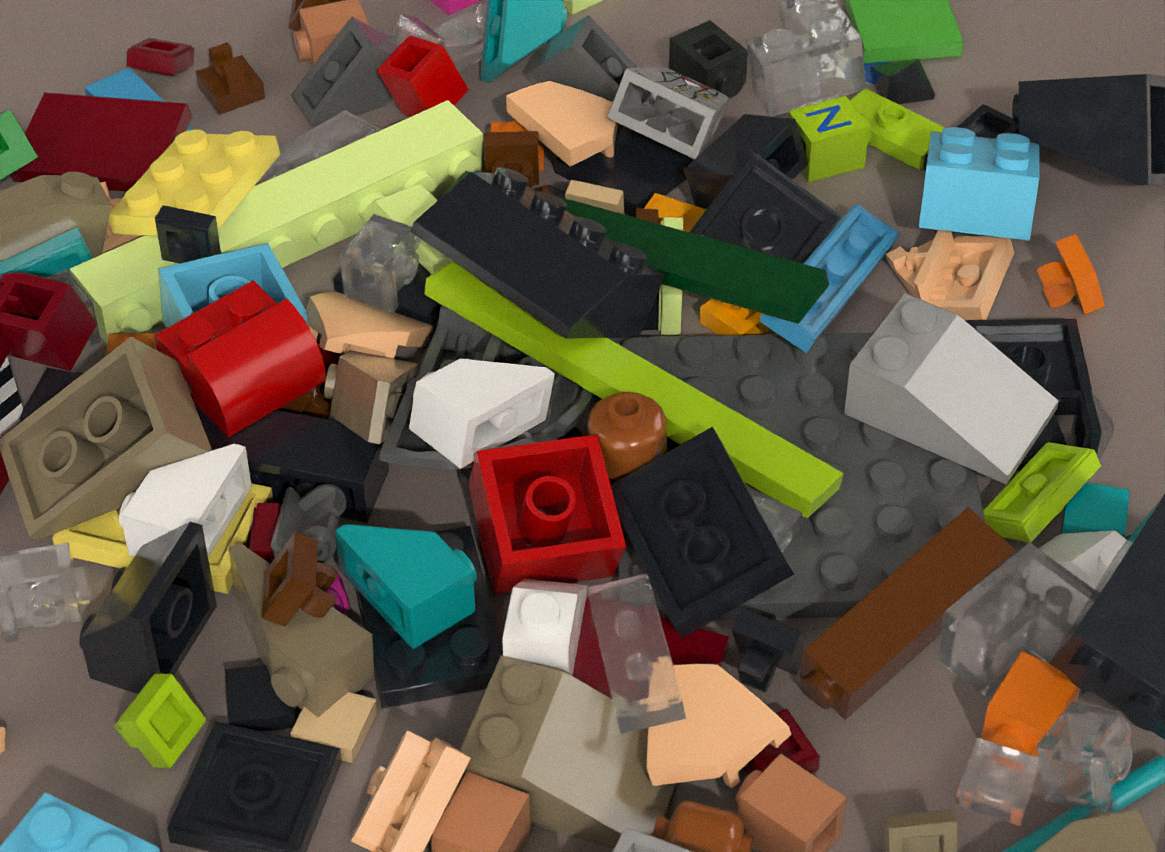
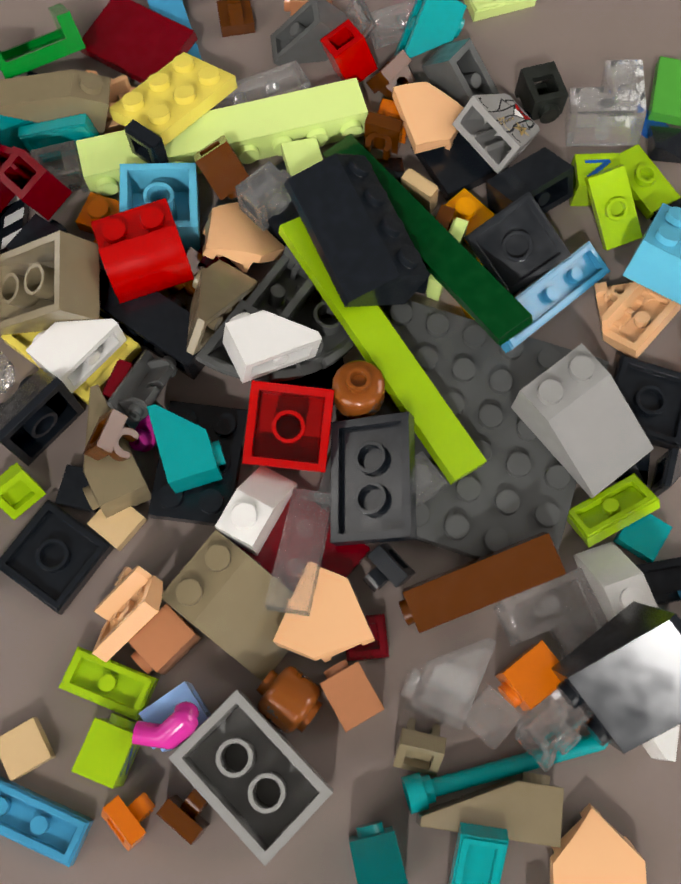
camera: 20 degrees right, 25 degrees up
none -> reddish brown brick [193,135,252,200]
none -> reddish brown tile [366,50,416,101]
none -> clear slope [400,638,497,730]
none -> lime plate [584,164,643,250]

